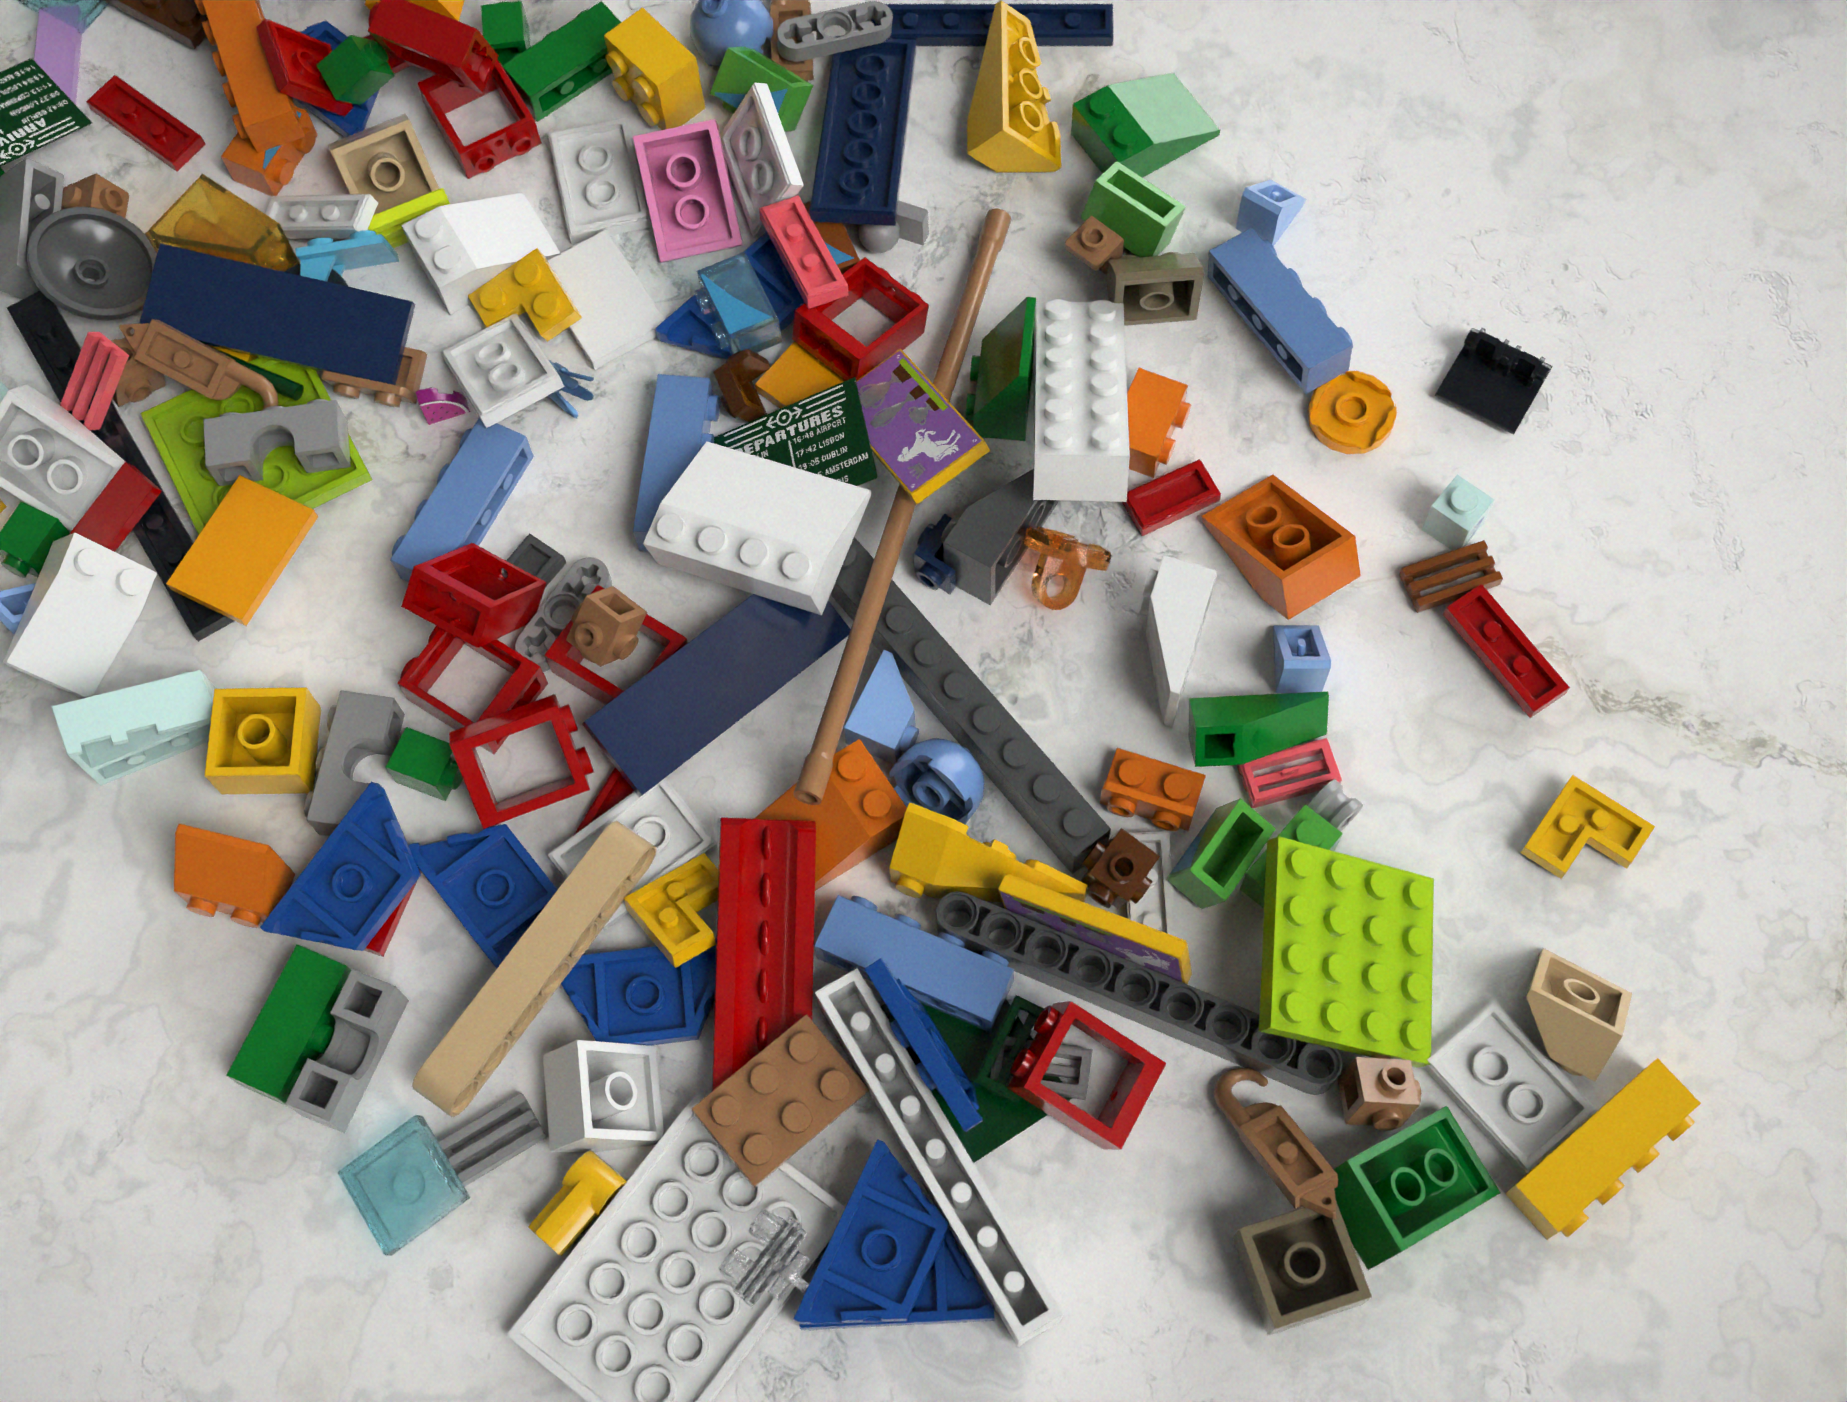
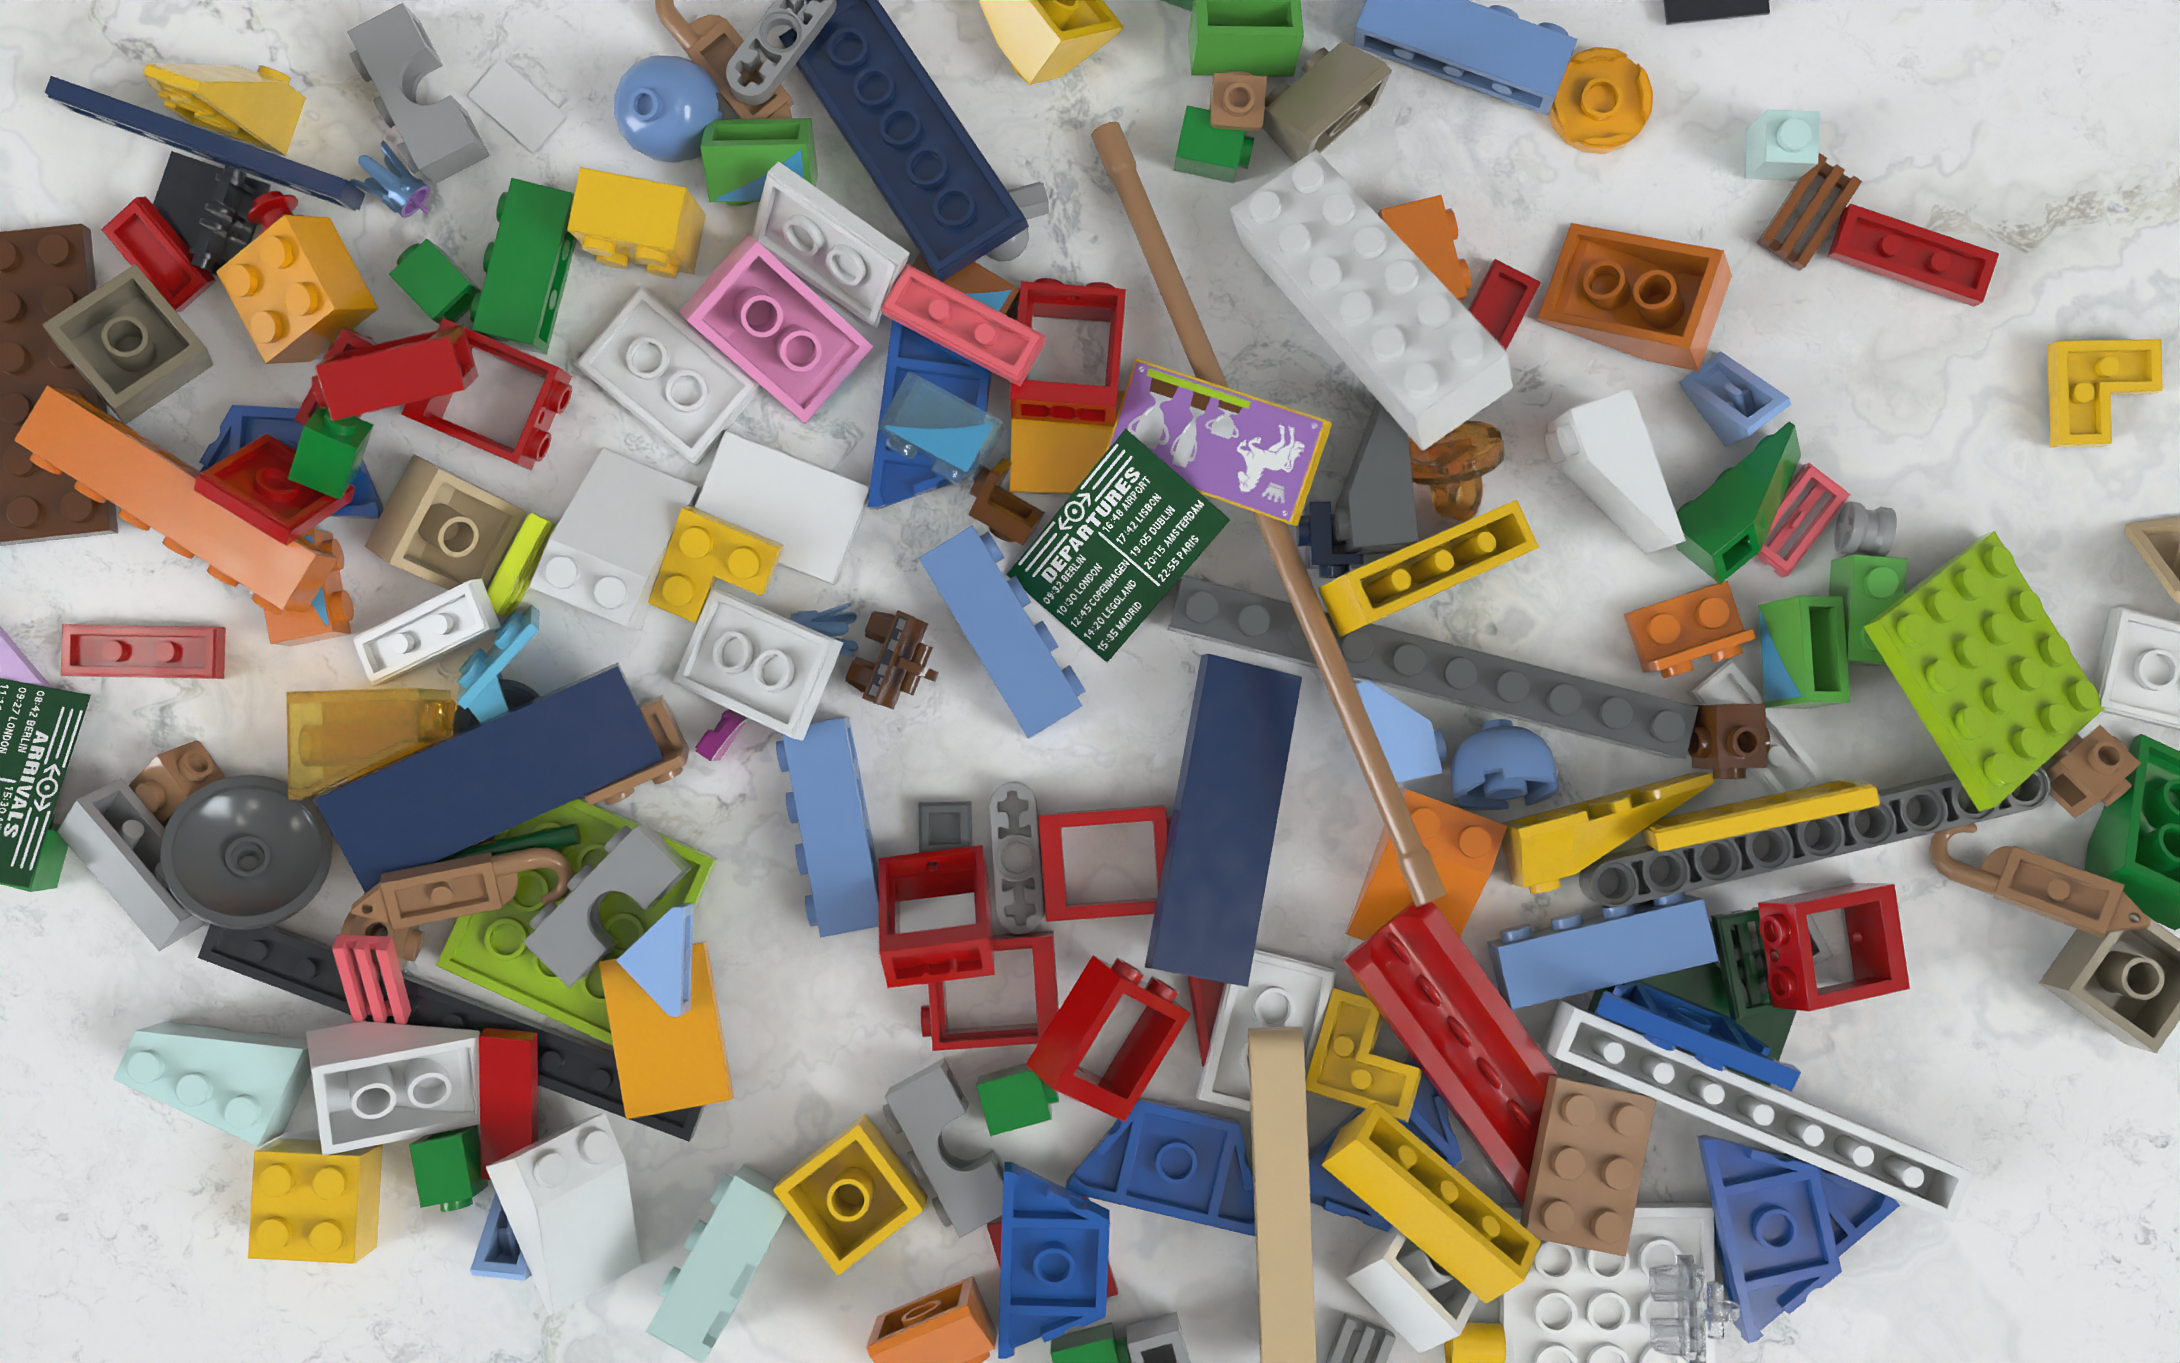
camera: 40 degrees left, 20 degrees up
medium nougat brick [566,586,647,667] -> none
white slope [643,441,872,615] -> none
green slope [966,297,1036,441] -> none
none -> light blue slope [616,903,694,1017]
none -> reddish brown hips [845,610,939,710]
none -> green brick [1174,105,1255,184]
none -> yellow brick [1318,500,1539,637]
none -> yellow brick [1321,1102,1541,1304]

